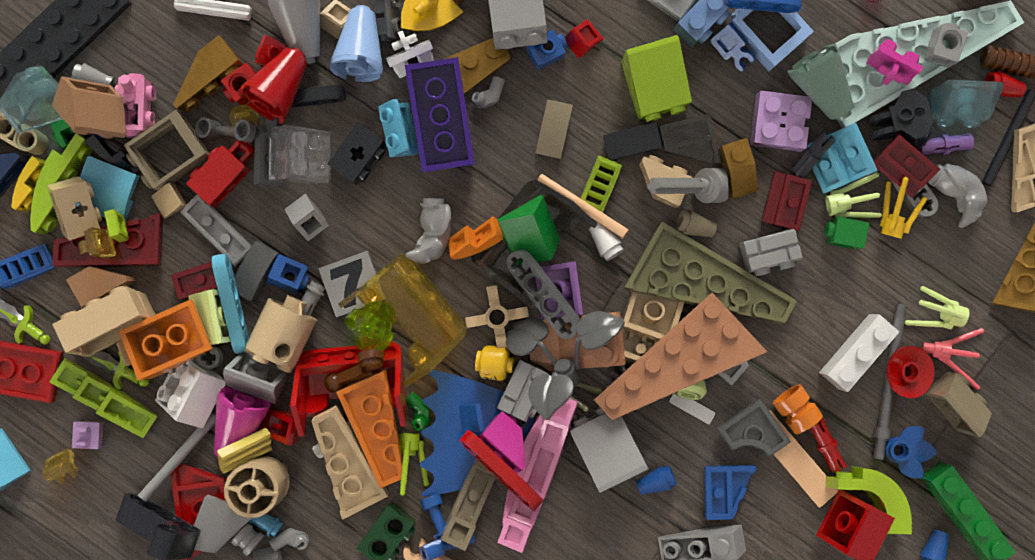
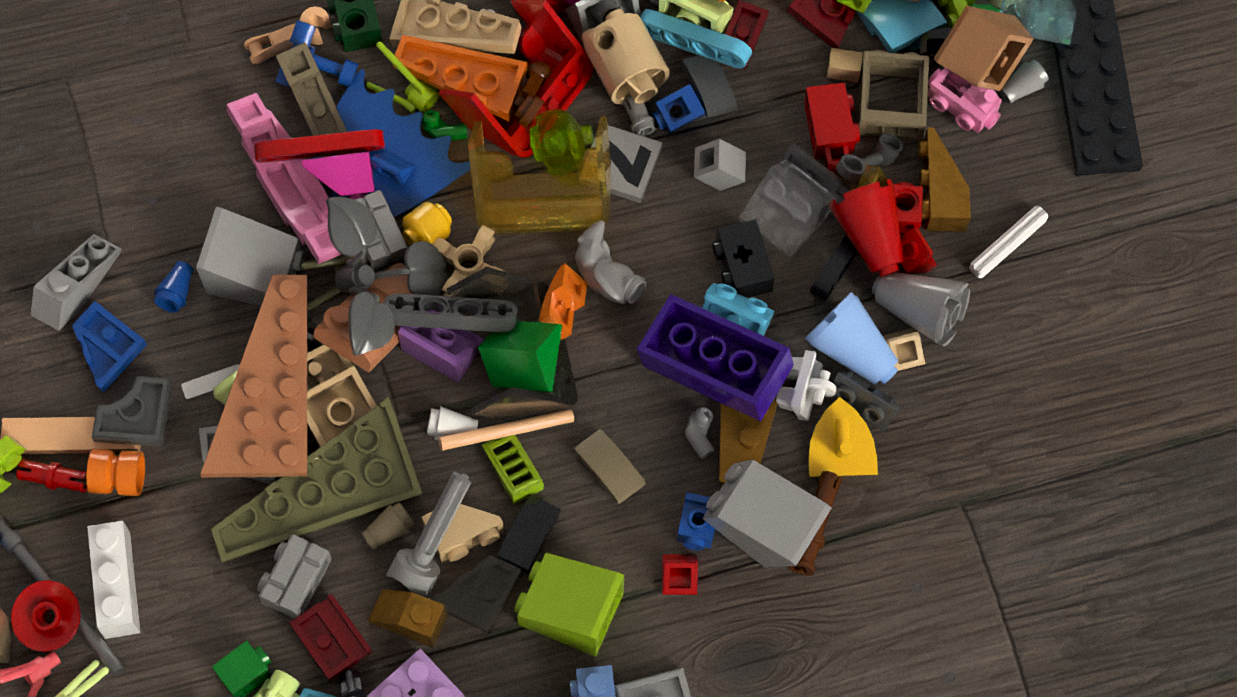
camera: 130 degrees right, 20 degrees down
light grey tile [180,194,252,267] -> none

